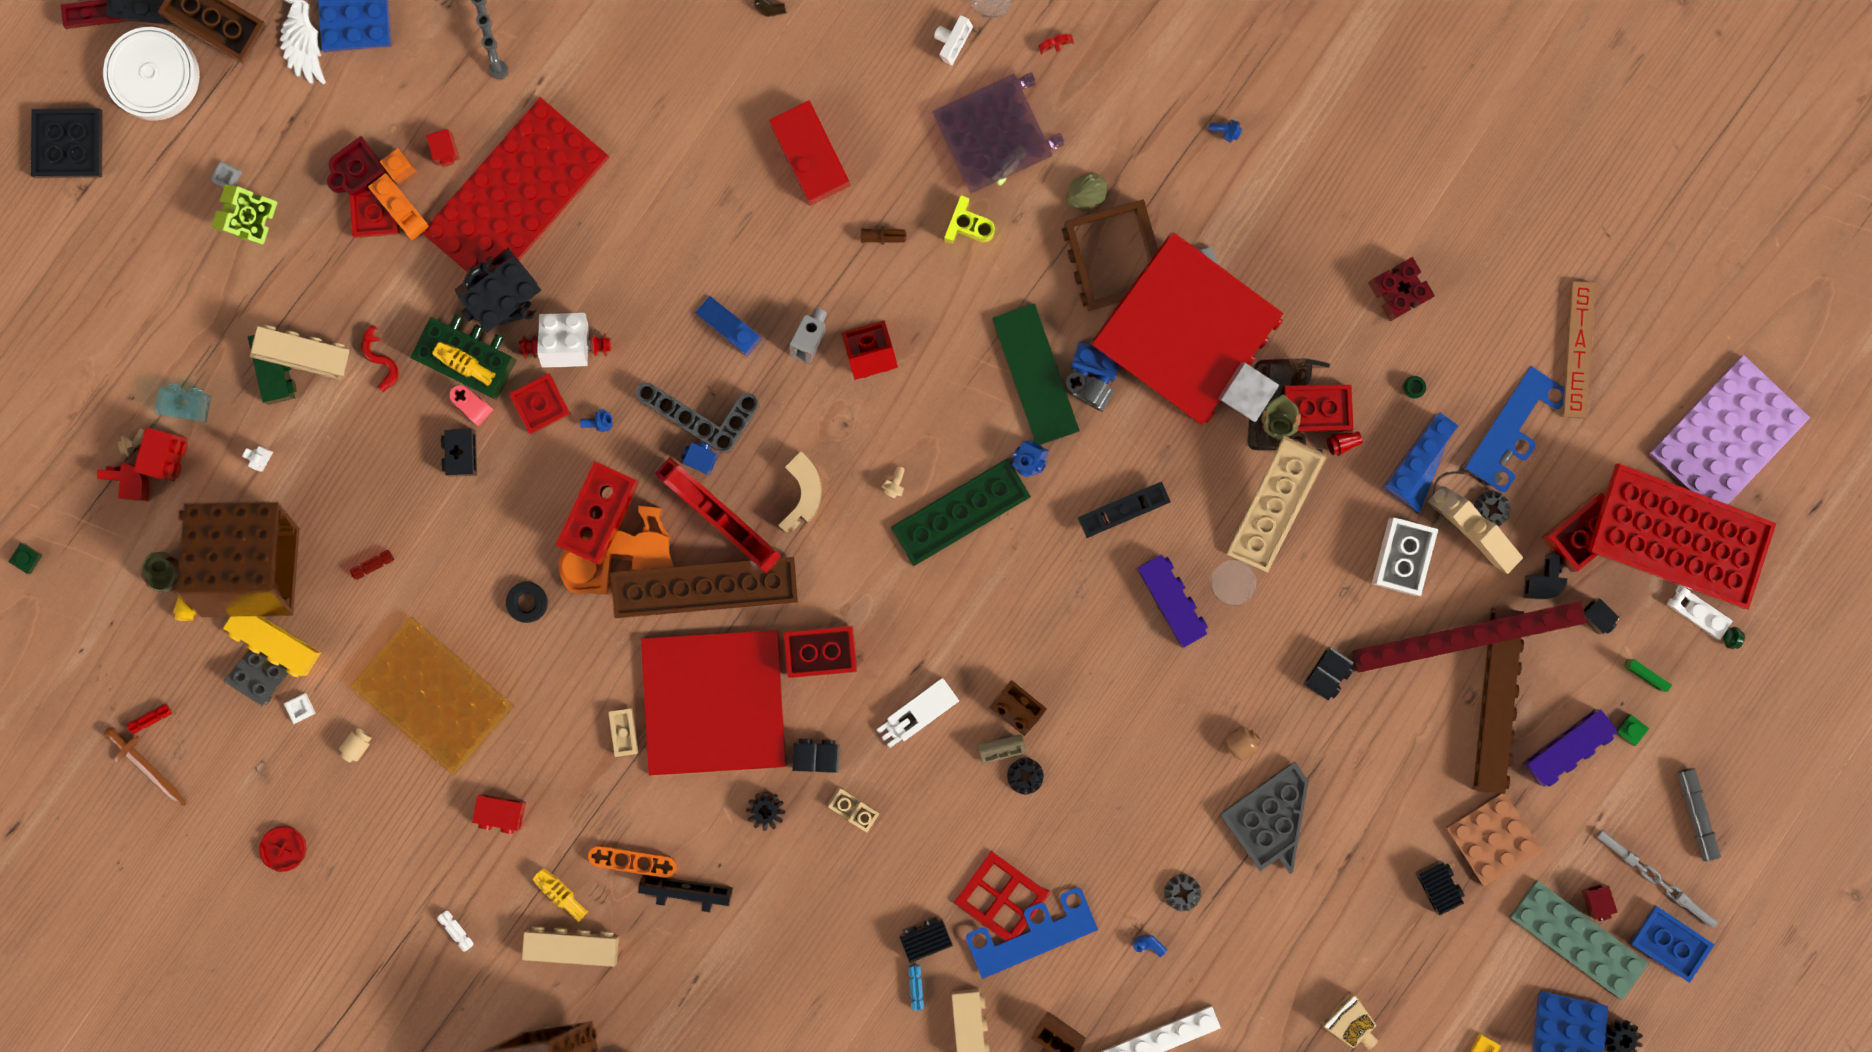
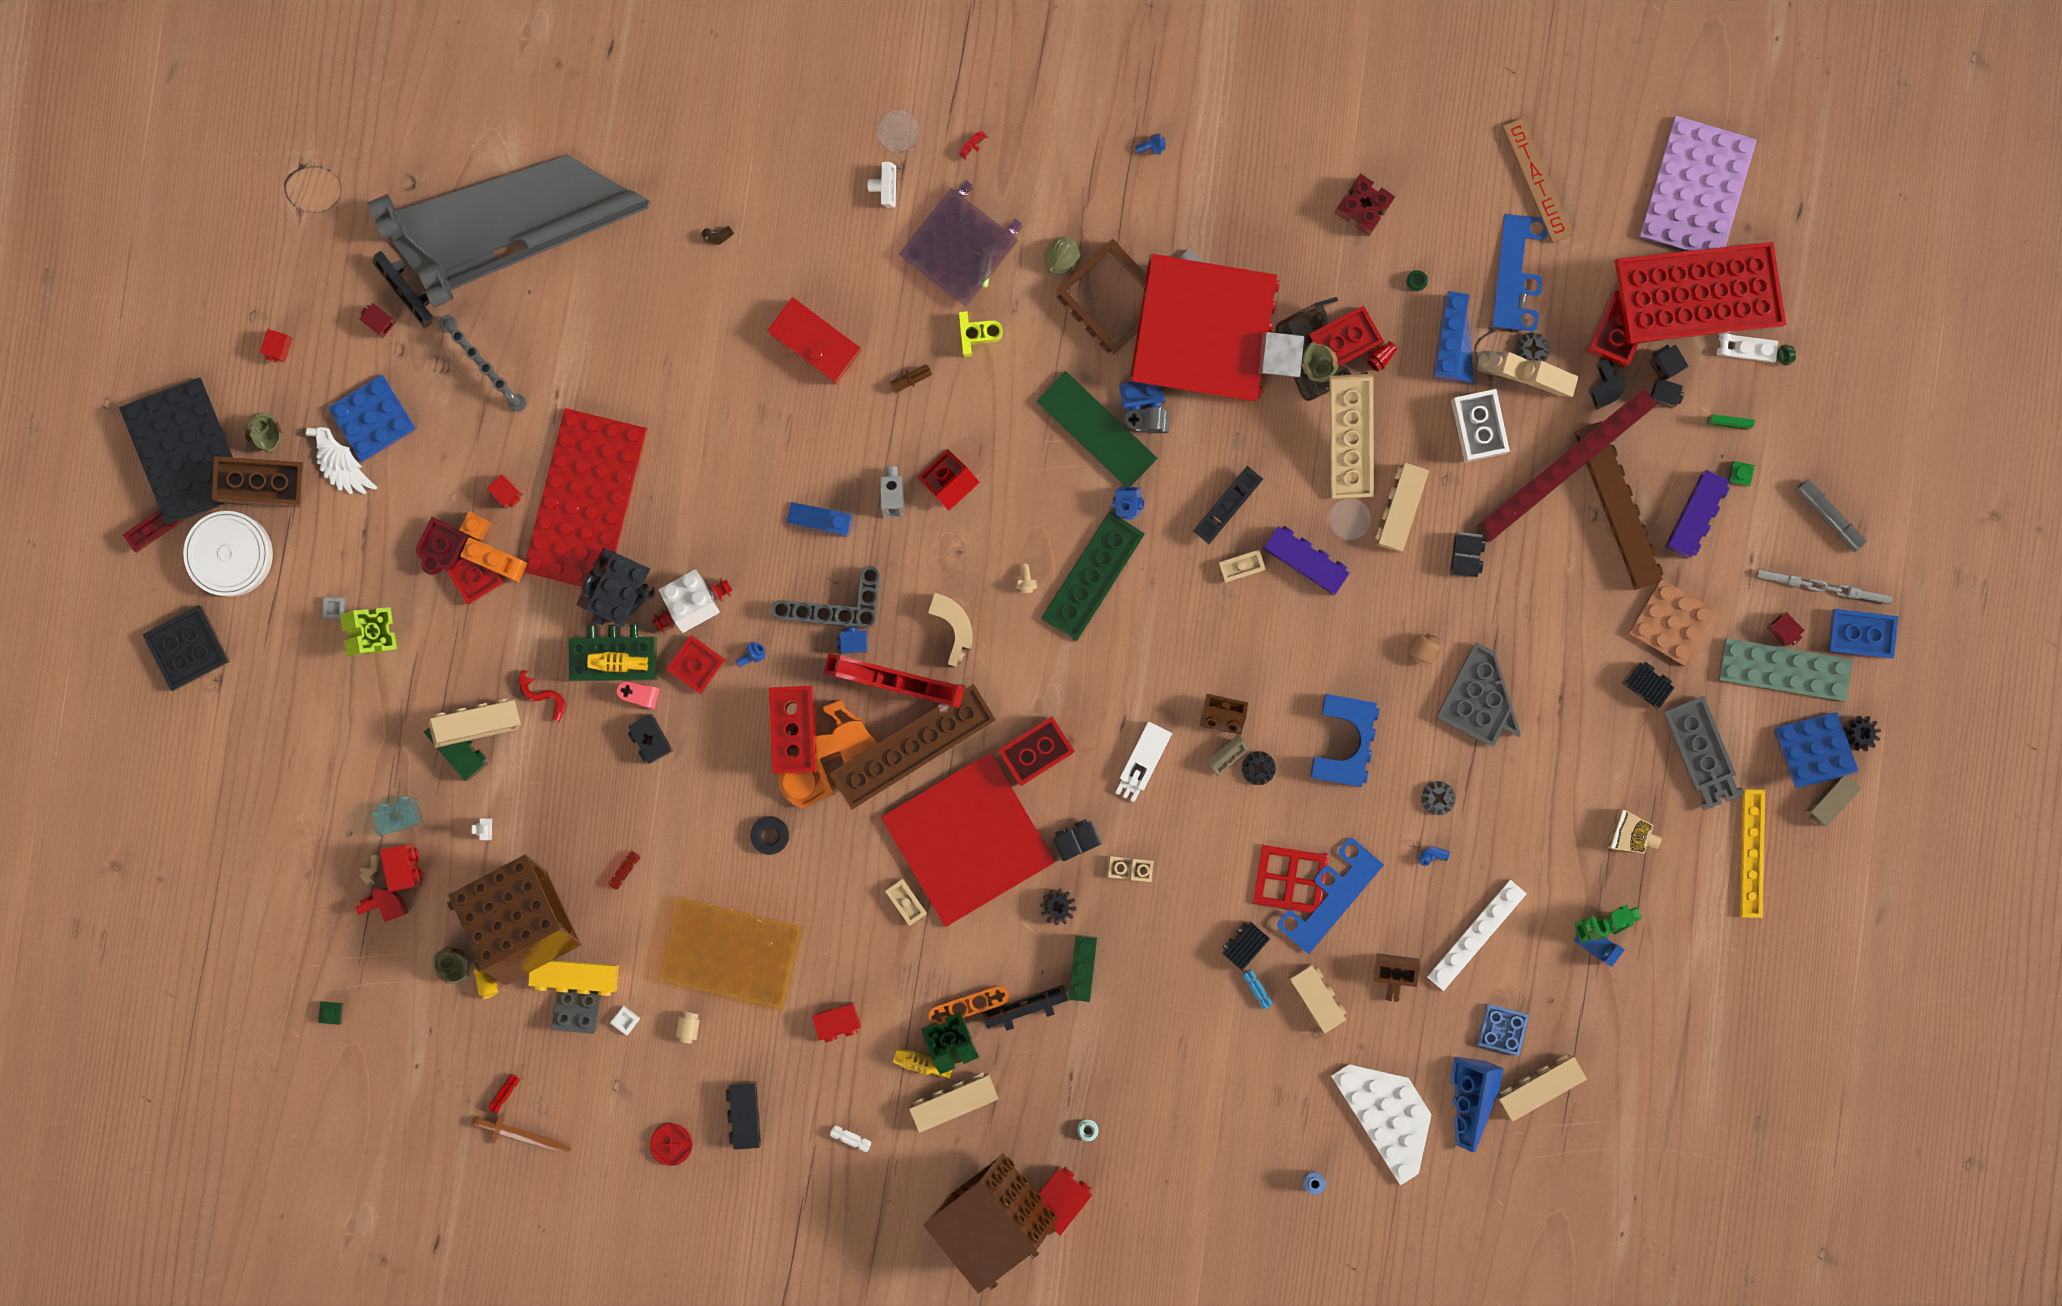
camera: 25 degrees left, 0 degrees up
none -> black brick [726,1081,761,1150]
none -> dark green brick [921,1012,979,1075]
none -> dark green brick [1068,934,1097,1002]
none -> light aqua plate [1077,1119,1098,1141]
none -> tan plate [1218,550,1266,583]
none -> blue arch [1310,694,1380,787]
none -> tan brick [1375,463,1429,553]
none -> black brick [1649,344,1689,380]
none -> dark grey hinge [1663,696,1744,811]

